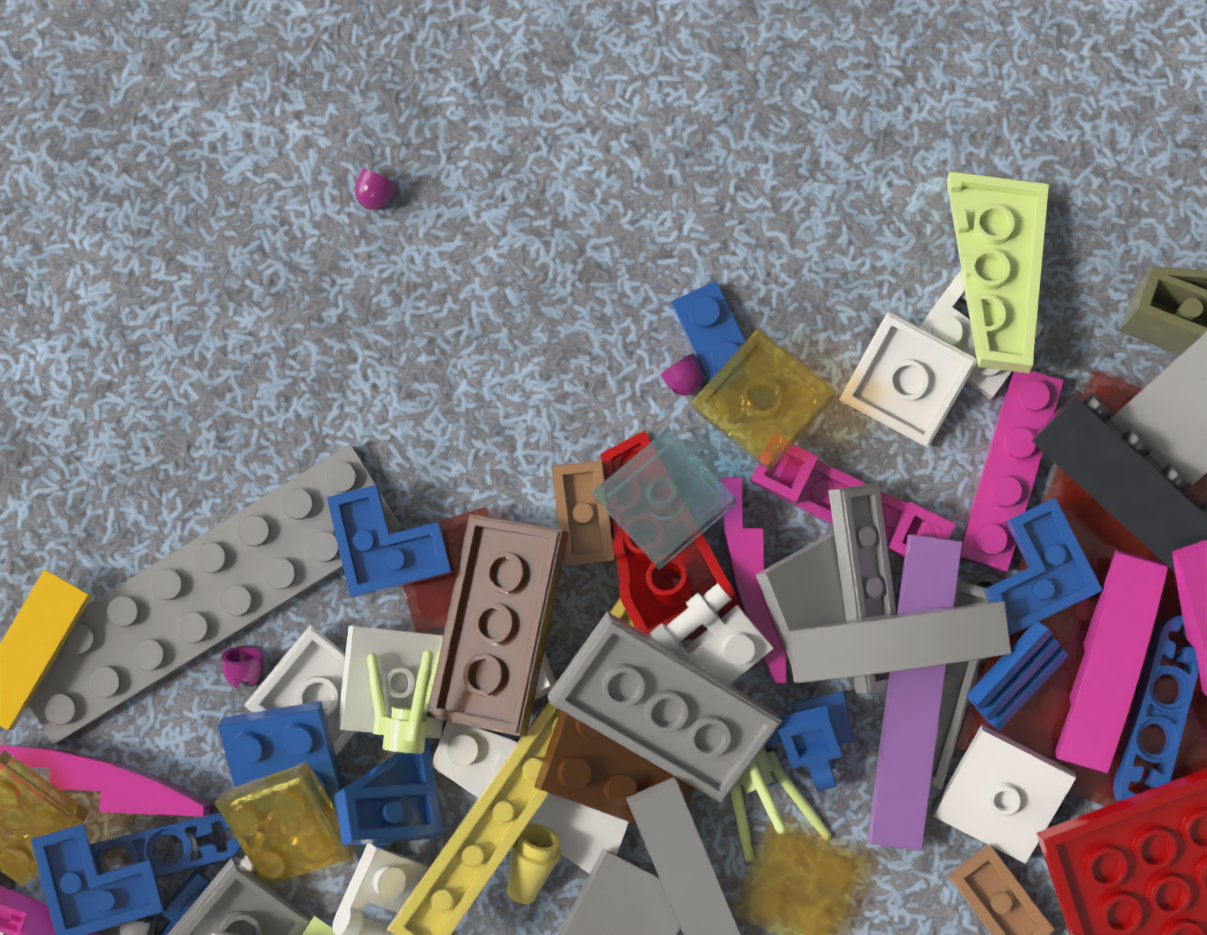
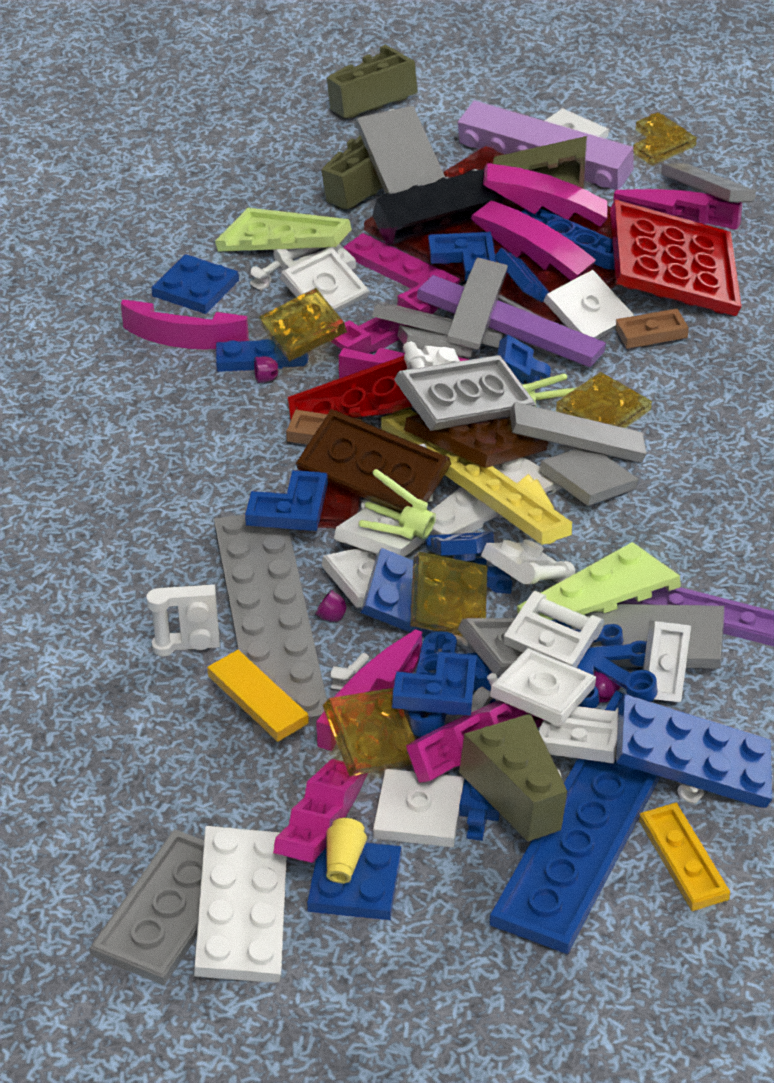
camera: 70 degrees left, 40 degrees down
magenta hinge [355,169,398,210] -> none
clear light blue plate [591,427,737,570] -> none
none -> dark pink slope [121,299,249,349]
none -> white plate [146,585,220,656]
none -> blue plate [151,254,239,314]
none -> white hand [250,261,280,291]
none -> white hand [331,653,369,690]

